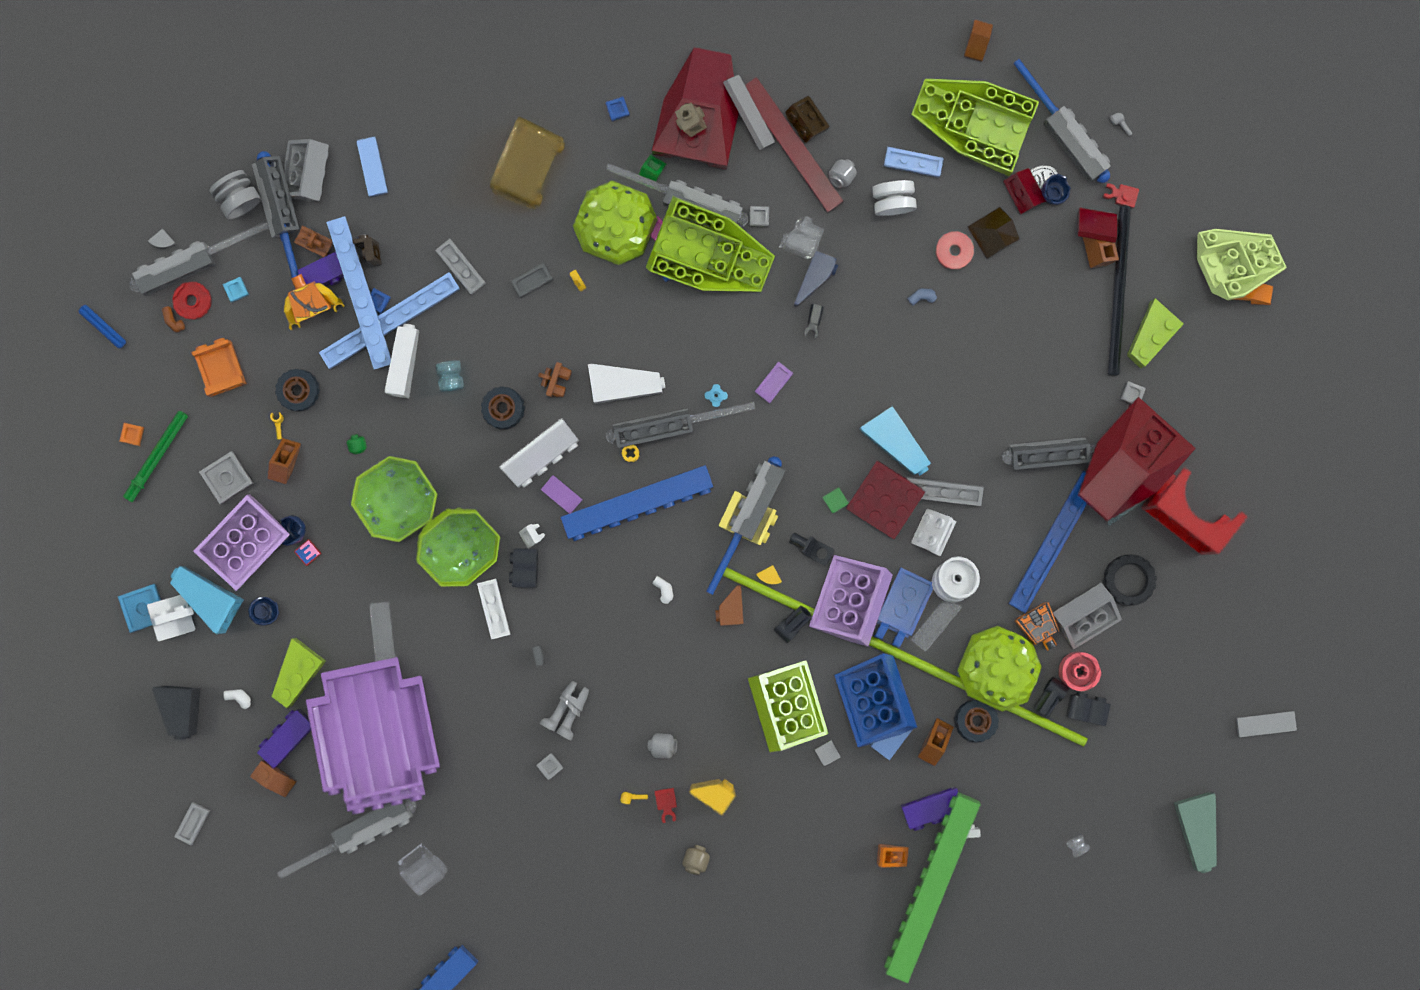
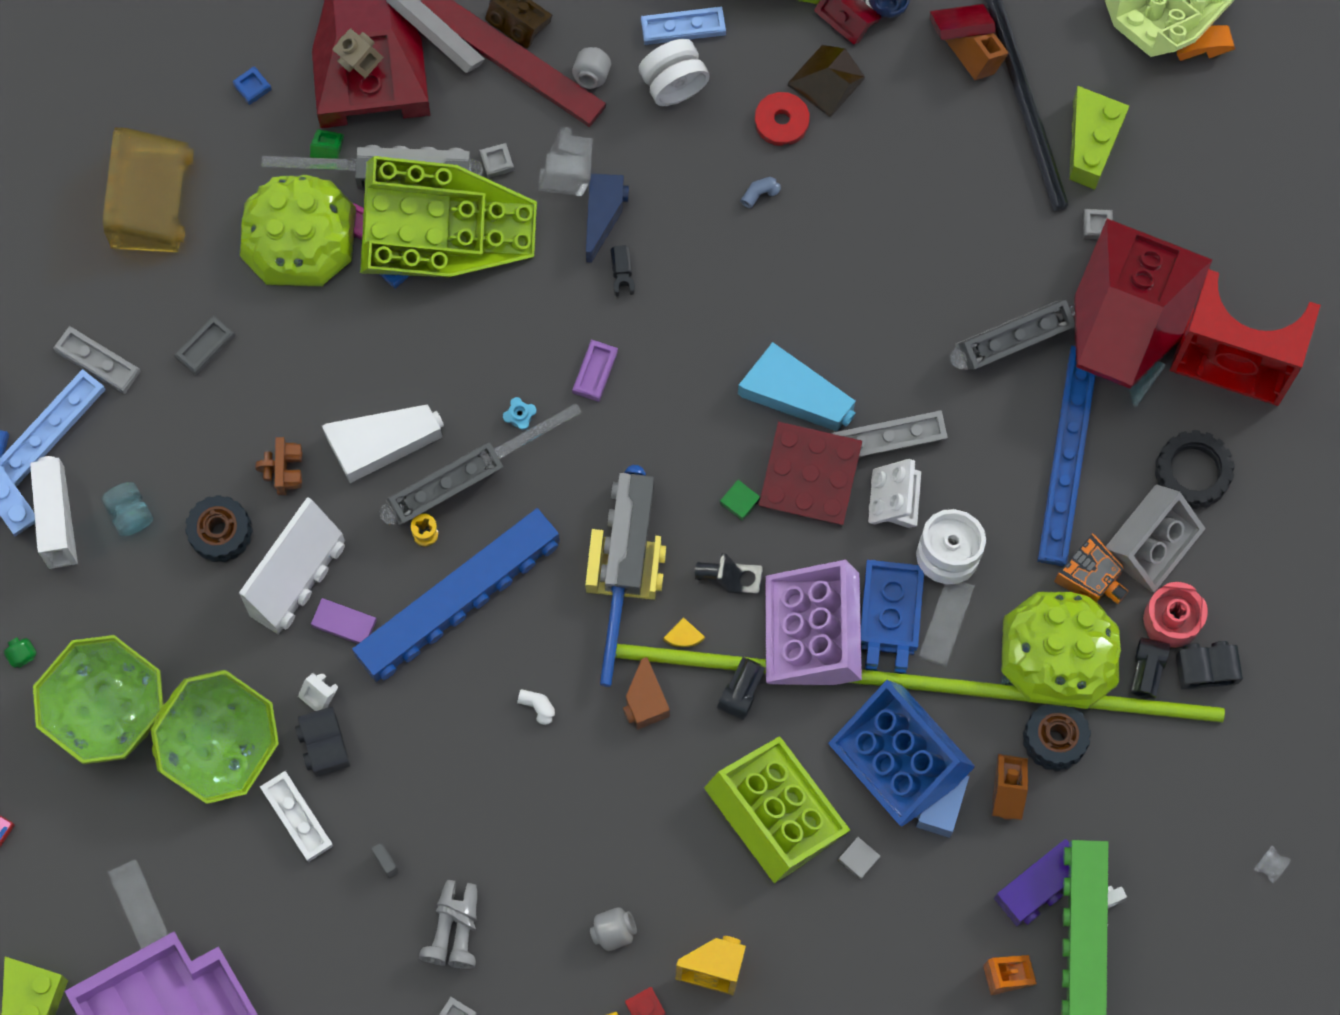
camera: 20 degrees left, 15 degrees down
yellow tile [569,270,586,291] -> none

